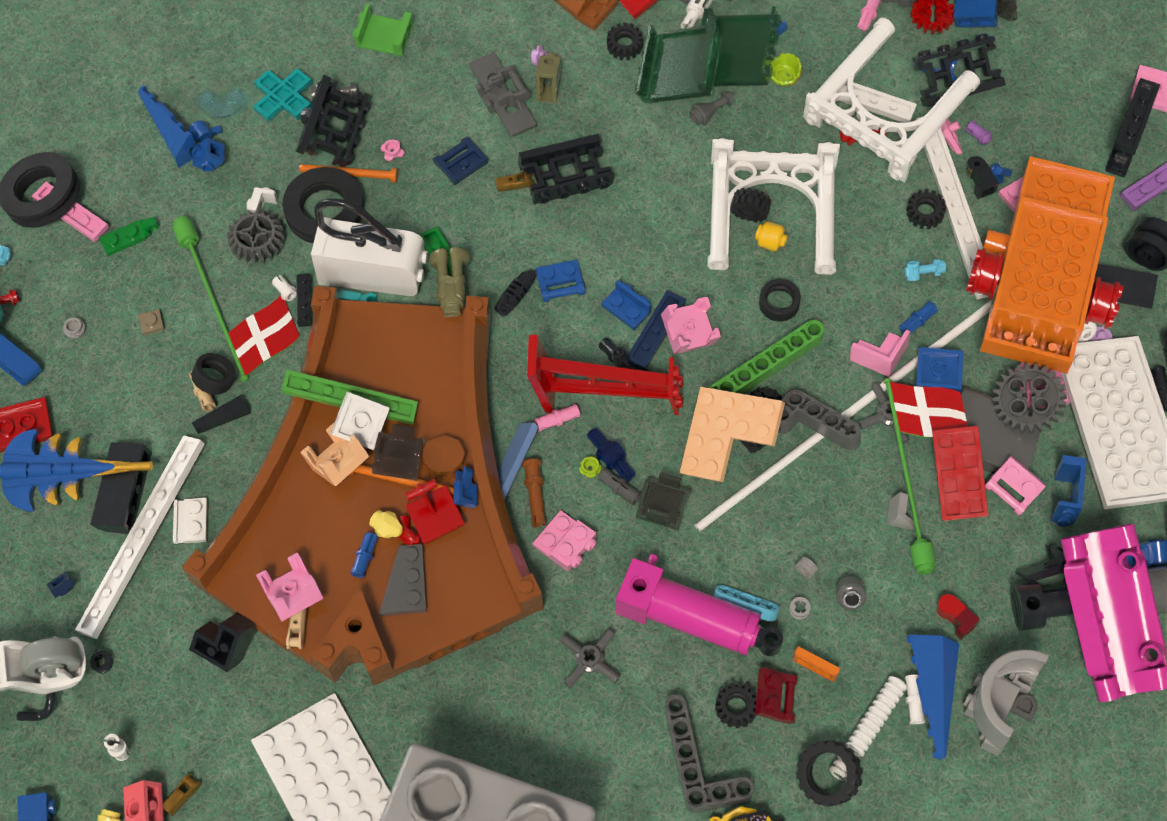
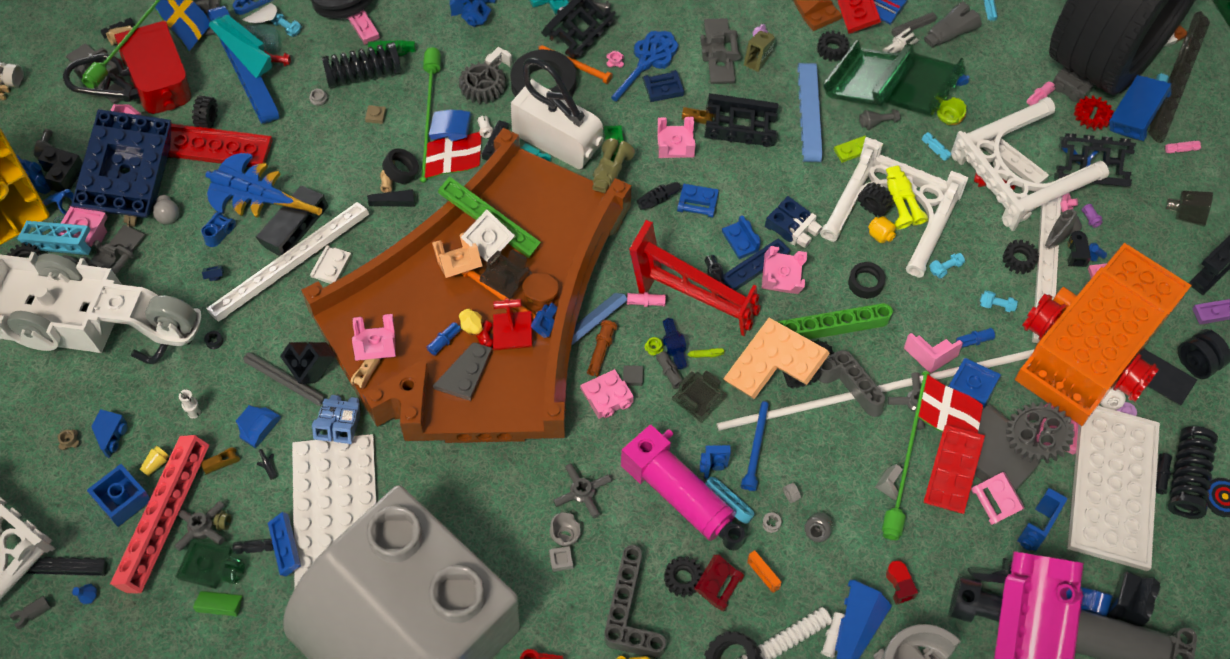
camera: 20 degrees right, 5 degrees down
none -> blue piece [201,212,236,247]
none -> blue slope [236,405,281,448]
none -> dark grey axle [243,352,325,406]
none -> black bar [257,449,278,480]
none -> medium blue hips [312,395,360,444]
none -> black piece [322,42,401,88]
none -> blue slope [429,110,471,141]
none -> light grey hair [549,512,581,546]
none -> light grey plate [549,546,573,572]
none -> blue piece [611,31,678,101]
none -> dark grey tile [623,365,643,386]
none -> bright pink panel [657,117,695,158]
none -> lime piece [688,348,724,358]
none -> blue bracket [700,445,731,479]
none -> blue piece [740,401,769,491]
none -> dark blue hips [765,196,822,248]
none -> medium blue beam [798,63,822,162]
none -> lime plate [834,136,866,163]
none -> neon yellow piece [886,165,928,230]
none -> medium azure axle [922,132,951,161]
none -> medium azure bar [929,253,965,278]
none -> dark grey piece [1045,209,1082,249]
none -> bright pink axle [1165,141,1201,153]
none -> clear smoke torso [1166,191,1213,227]

